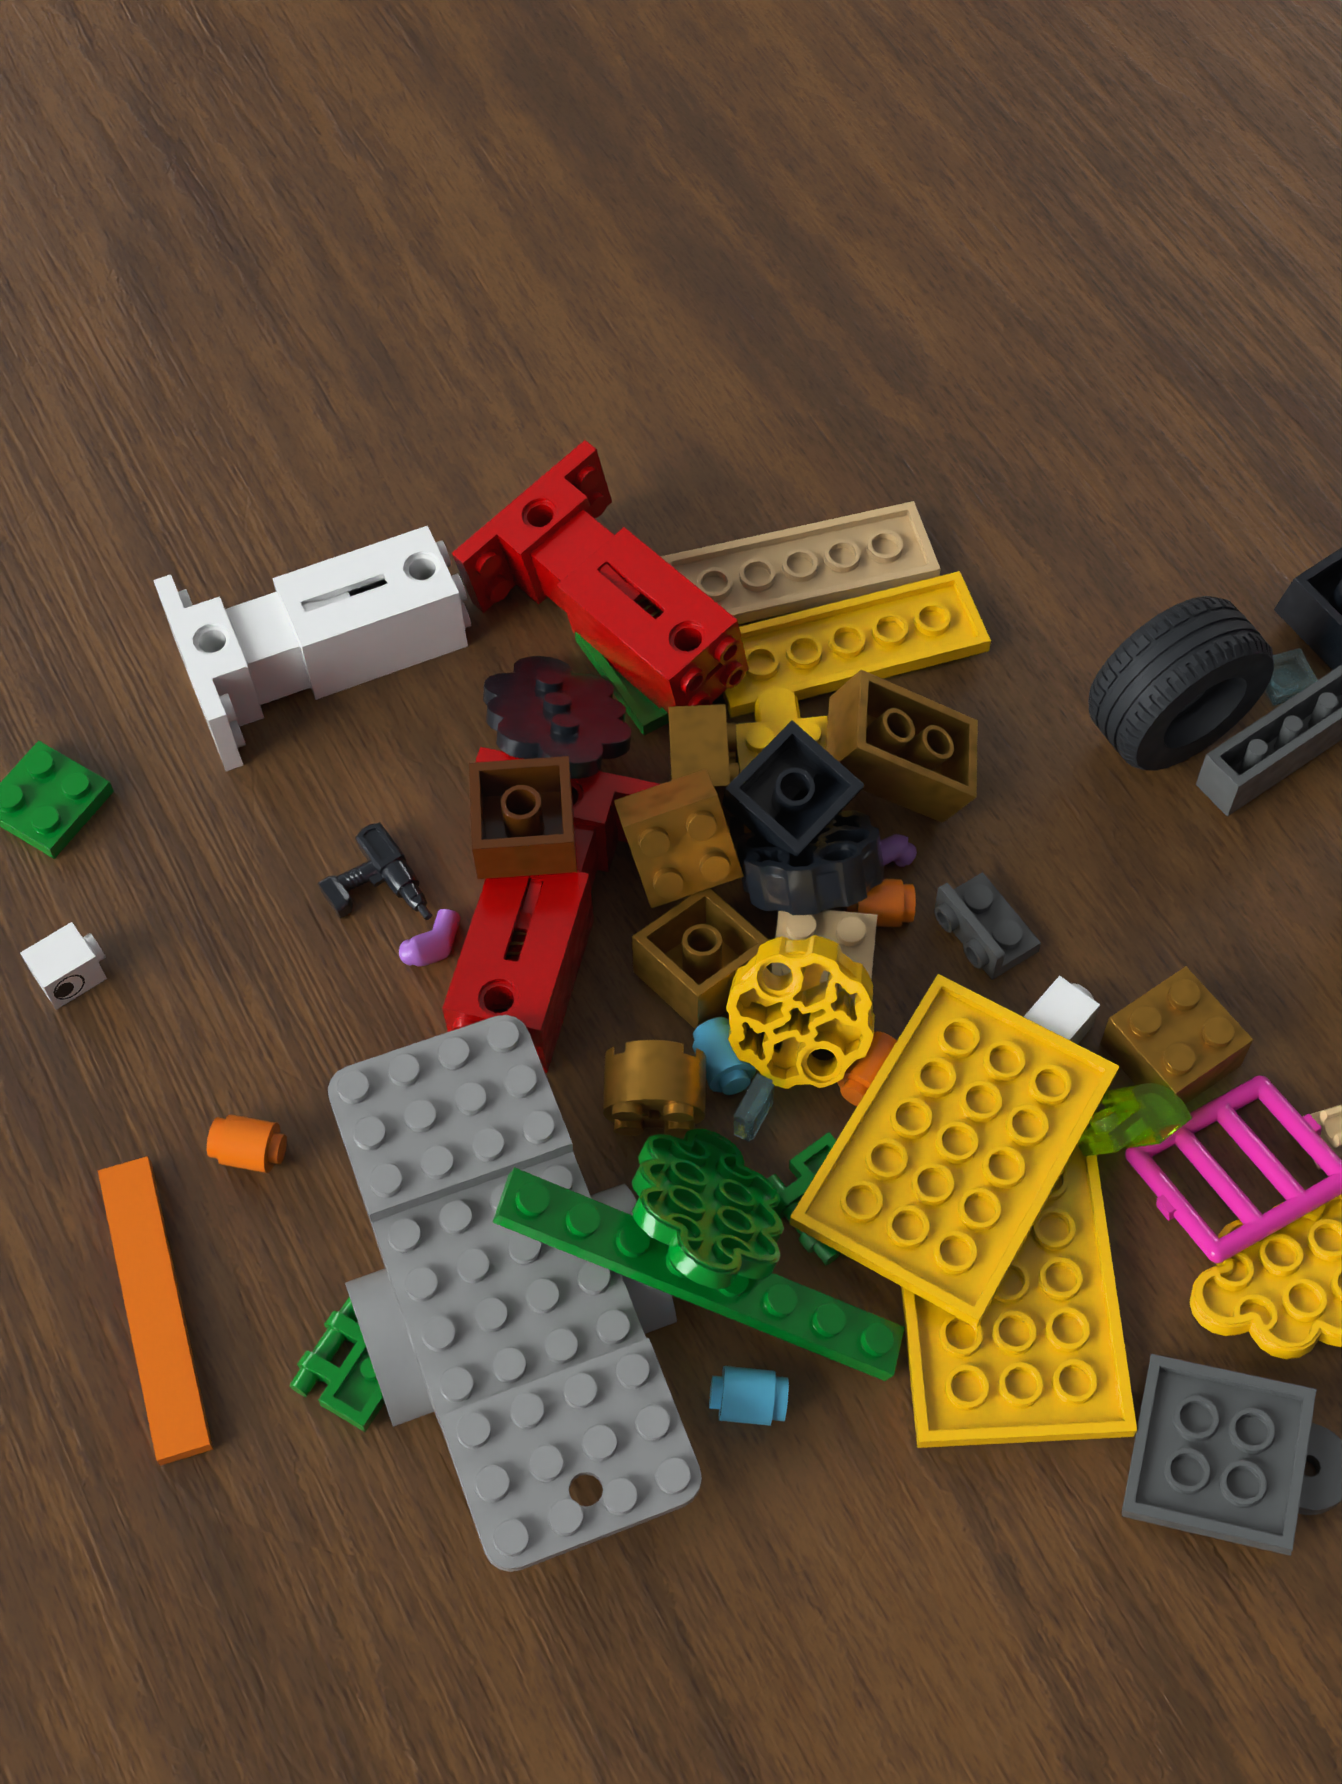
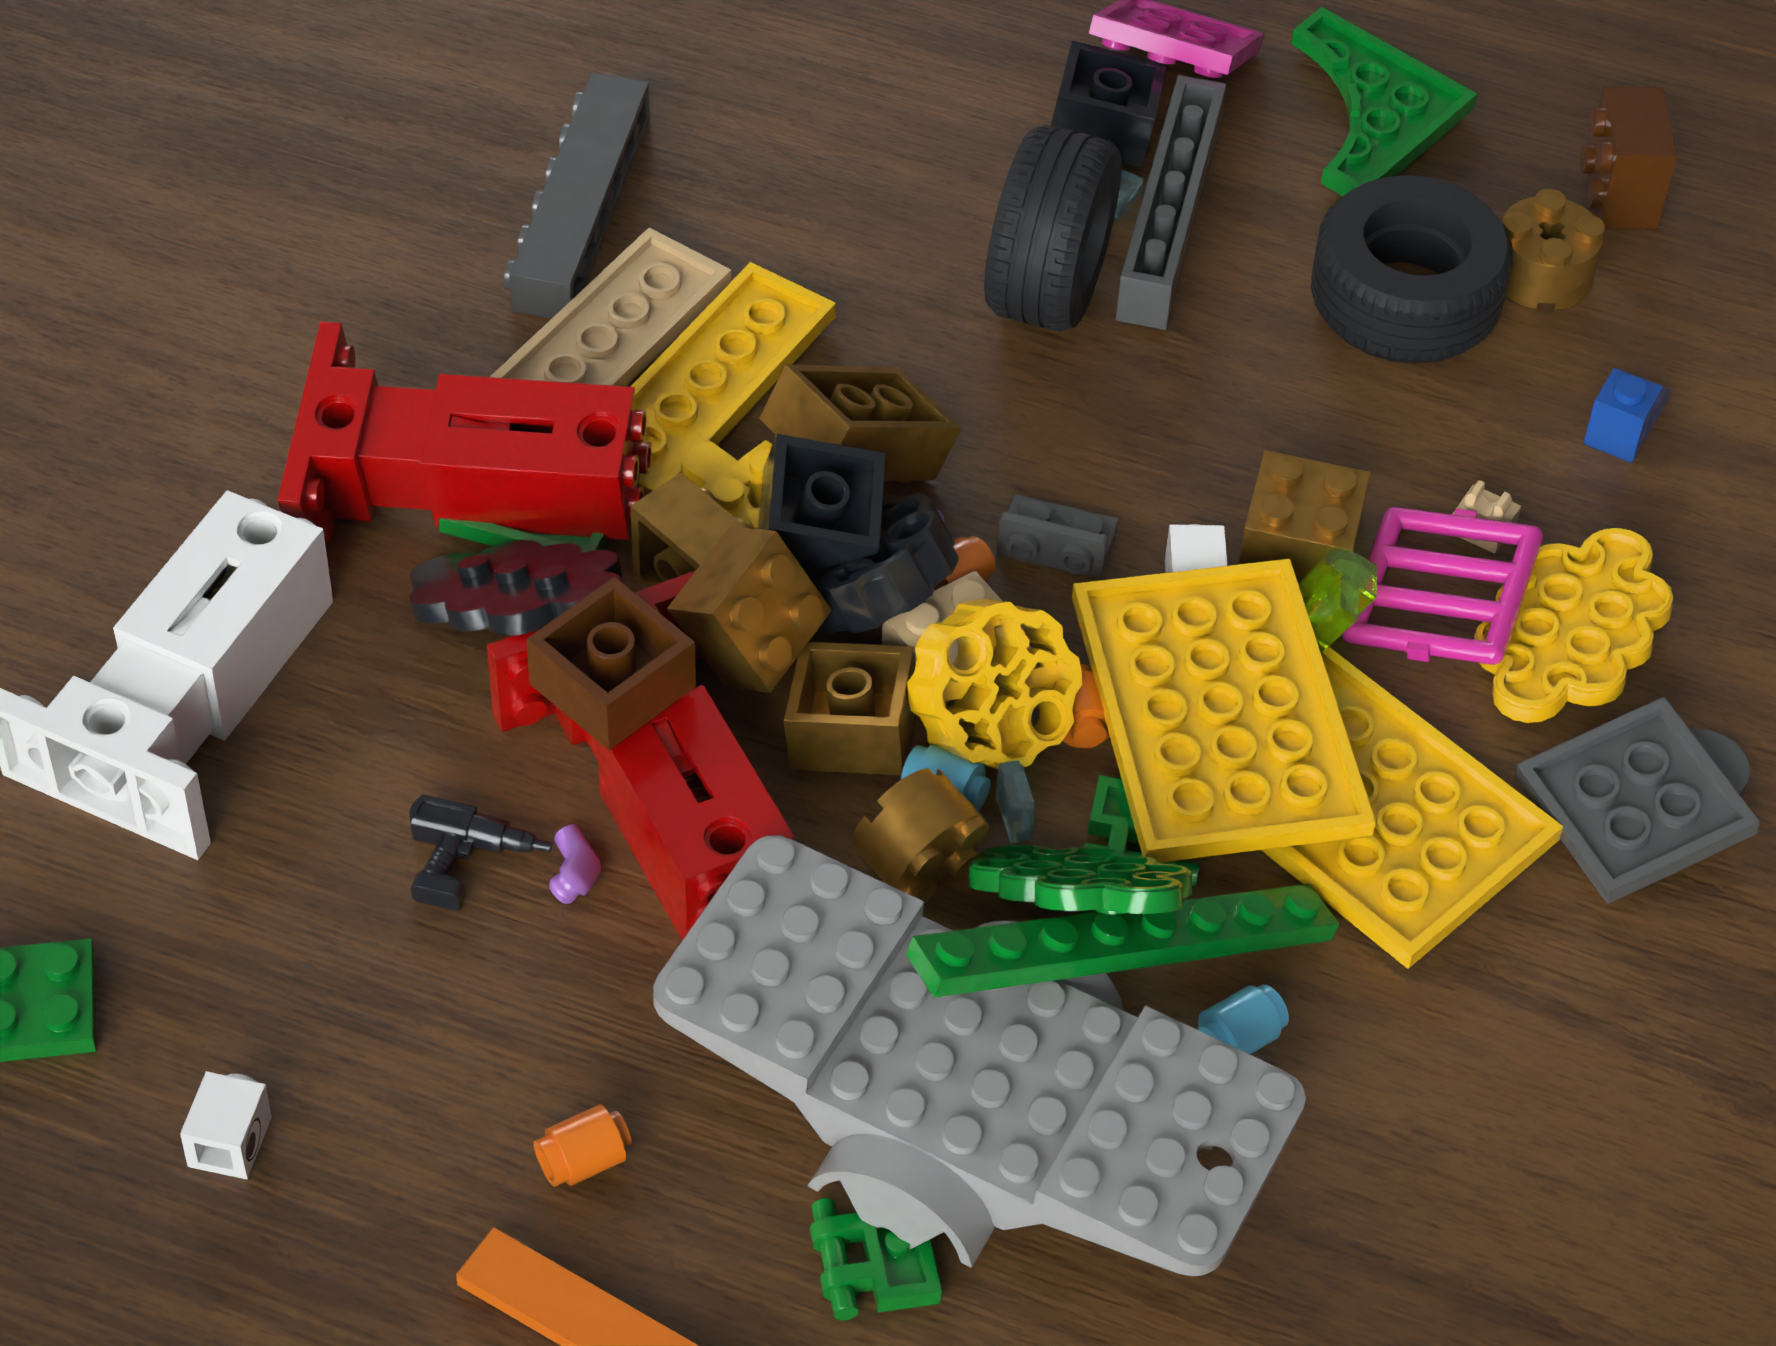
camera: 45 degrees left, 10 degrees down
none -> dark grey brick [504,72,650,319]

